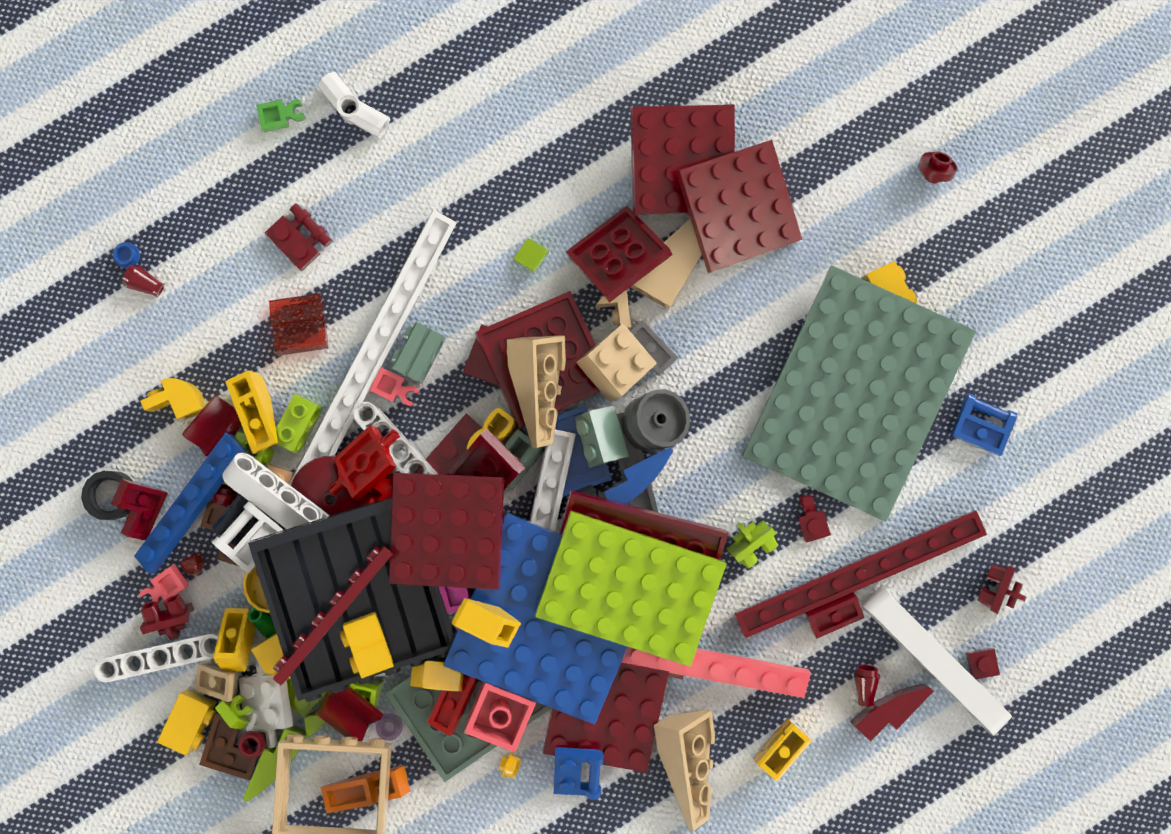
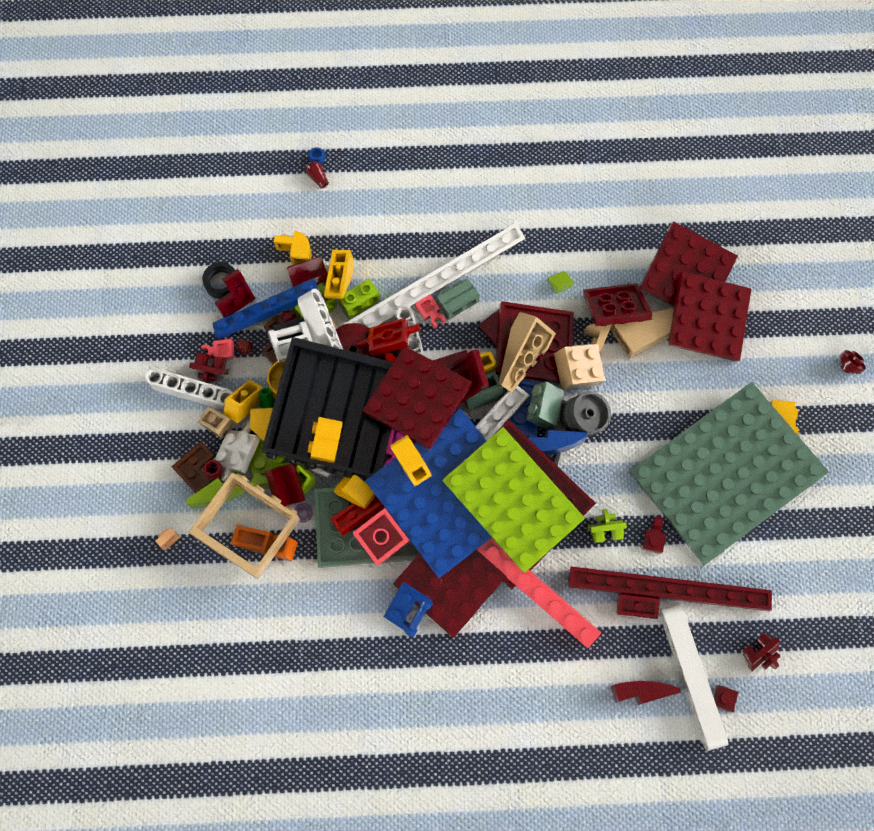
camera: 30 degrees right, 15 degrees down
yellow brick [157,689,216,756] -> none
lime tile [215,695,254,730] -> none
bright green plate [256,99,306,133] -> none
dark red plate [265,203,332,271] -> none
clear red slope [269,293,329,356] -> none
dark red plate [272,545,393,686] -> none
white piece [317,71,390,138] -> none
yellow plate [499,752,521,779] -> none
flat silver plate [630,320,678,376] -> none
tan wedge [654,709,715,831] -> none
yellow brick [753,718,812,782] -> none
dark red cone [854,665,881,707] -> none
blue plate [950,393,1018,456] -> none

